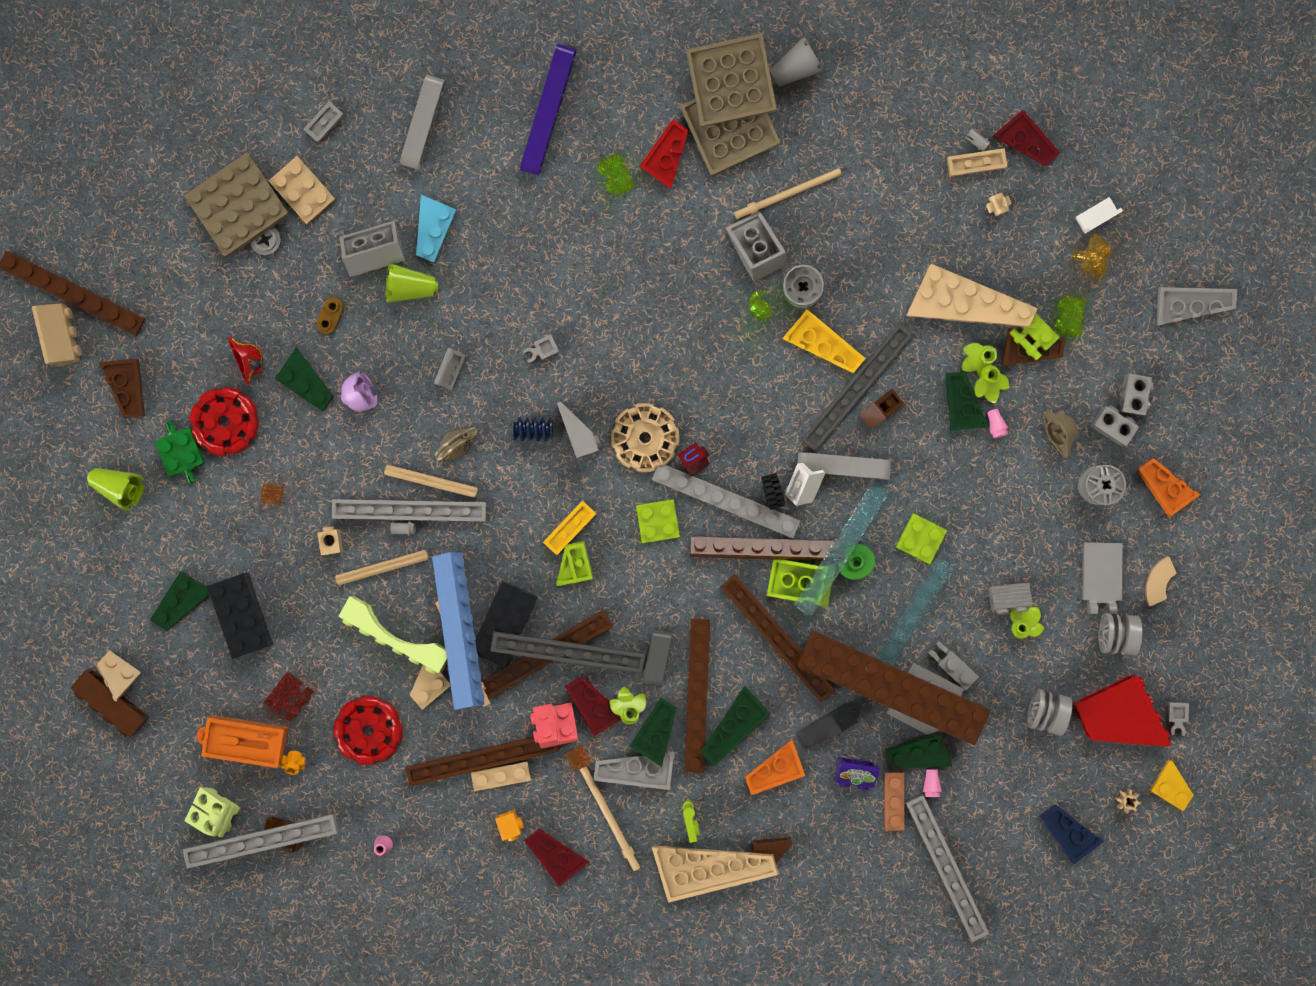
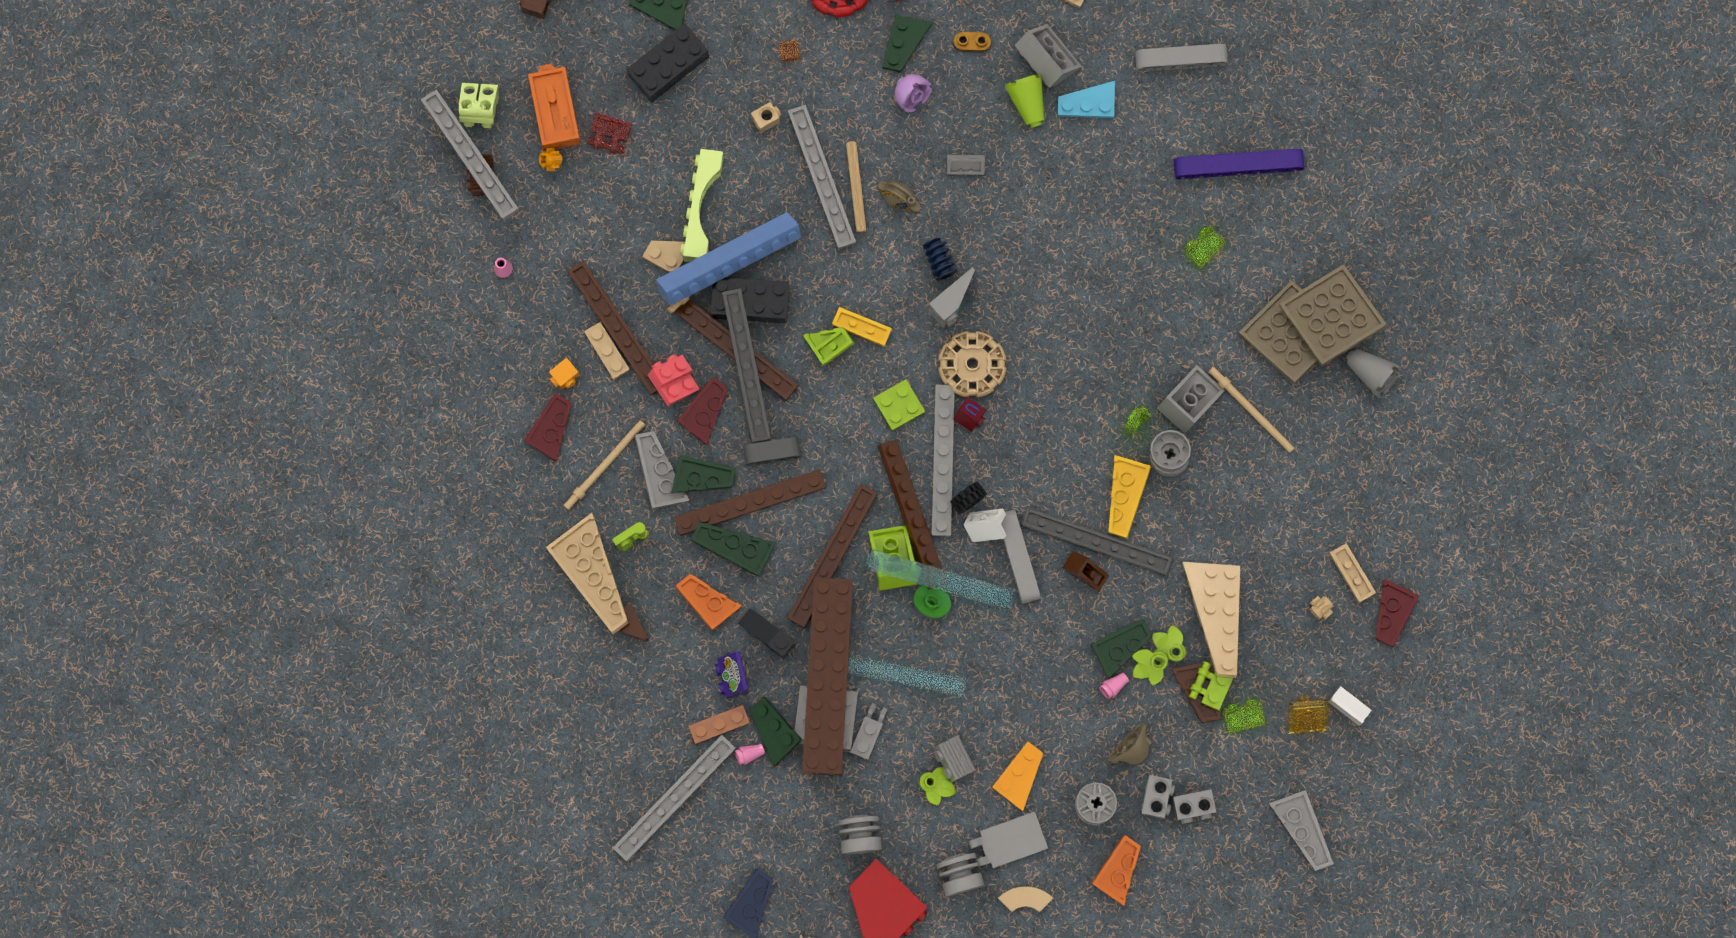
camera: 70 degrees right, 10 degrees down
red plate [333,696,403,765] -> none
tan axle [335,550,429,585] -> none
light grey pin [390,521,416,536] -> none
light grey plate [523,334,559,363] -> none
clear orange plate [565,744,591,771] -> none
lime plate [610,687,646,725] -> none
red wing [640,120,688,189] -> none
lime plate [895,513,947,564] -> none
light grey pin [965,128,990,151] -> none
none -> light orange wing [992,742,1043,812]

